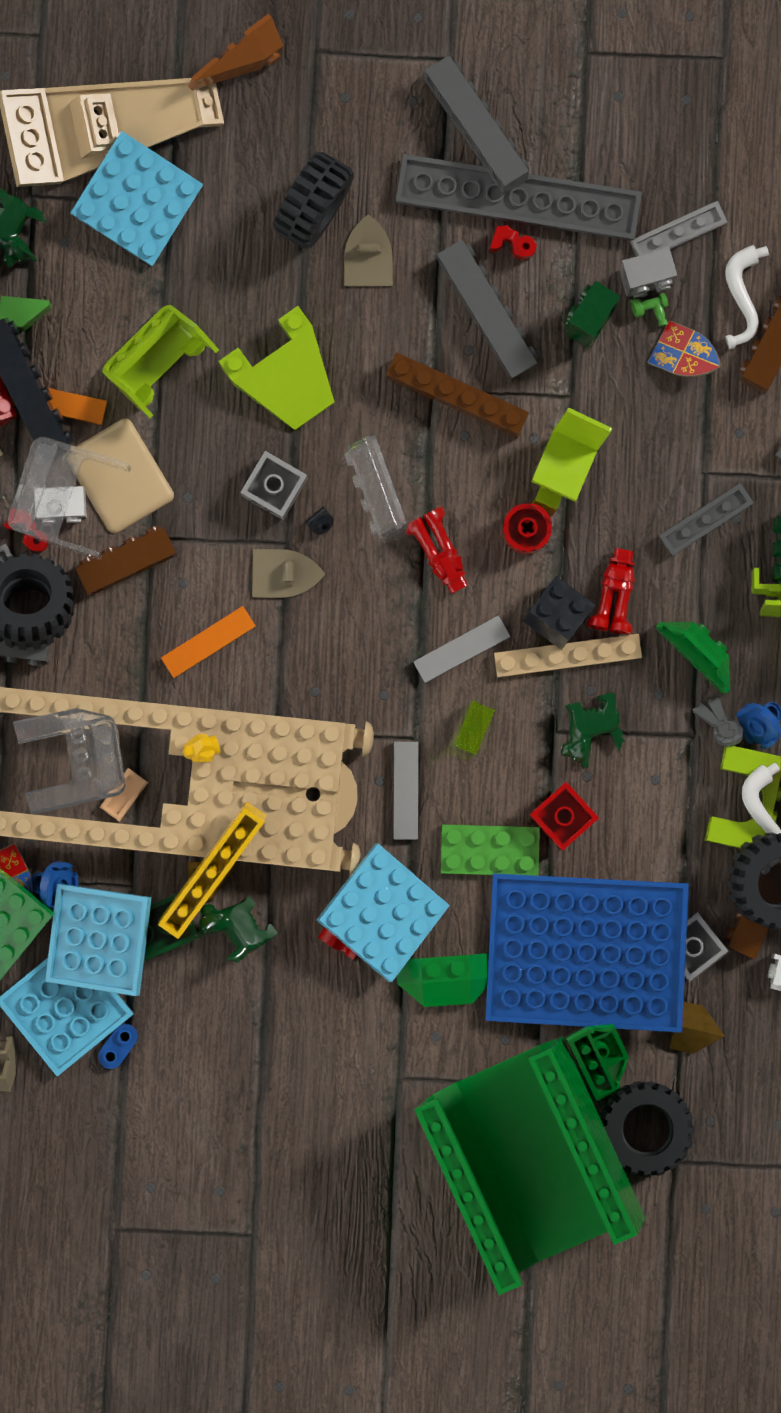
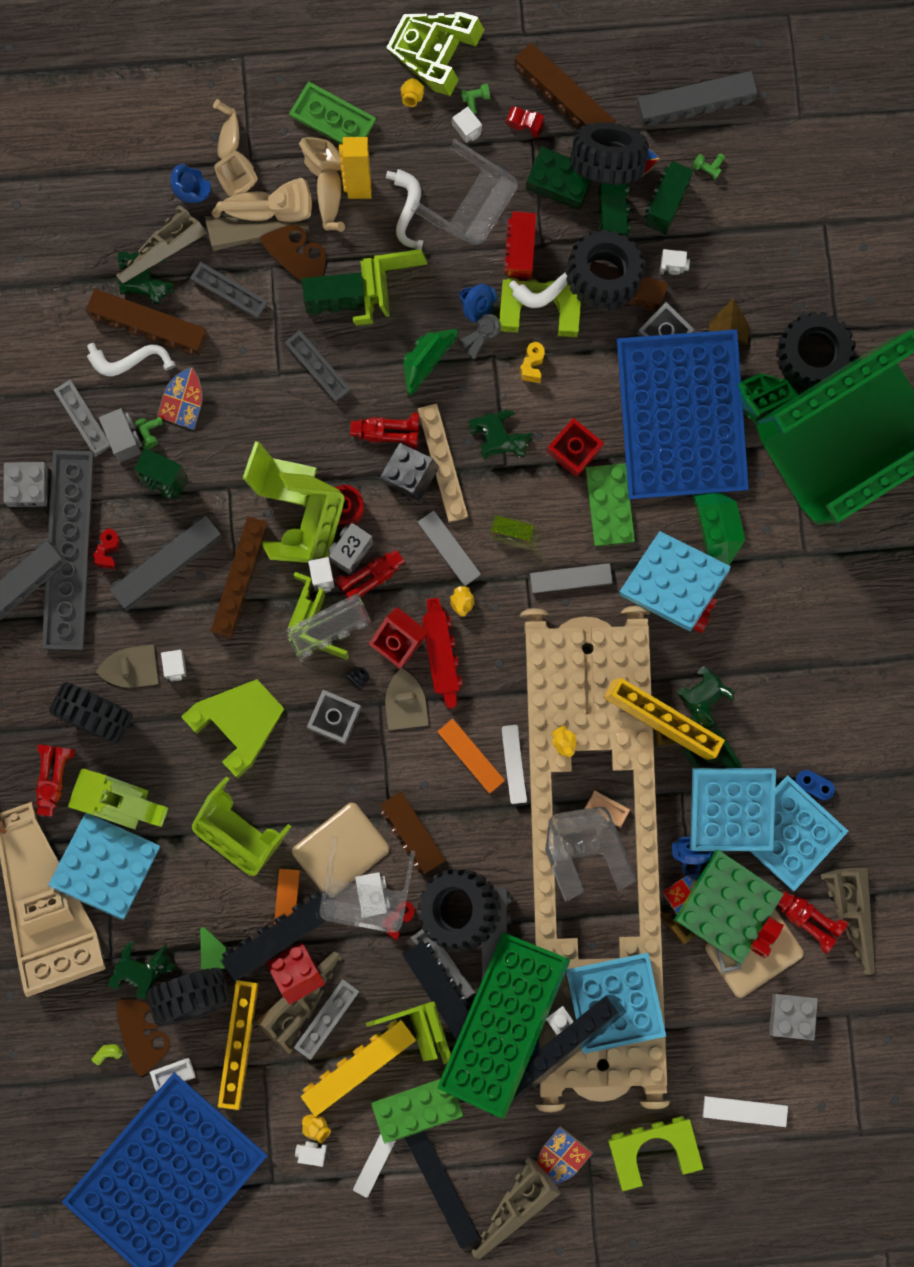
camera: 100 degrees left, 5 degrees down
none -> light grey brick [4,462,49,507]
none -> red piece [35,744,76,817]
none -> lime piece [68,769,168,829]
none -> white brick [161,650,187,682]
none -> lime windscreen [261,472,345,563]
none -> lime piece [286,572,349,660]
none -> white brick [308,557,335,593]
none -> light grey brick [328,523,373,575]
none -> red brick [369,607,429,669]
none -> red hinge [422,598,462,709]
none -> yellow rock [450,586,474,617]
none -> white sticker [502,725,527,804]
none -> yellow leg [520,342,545,384]

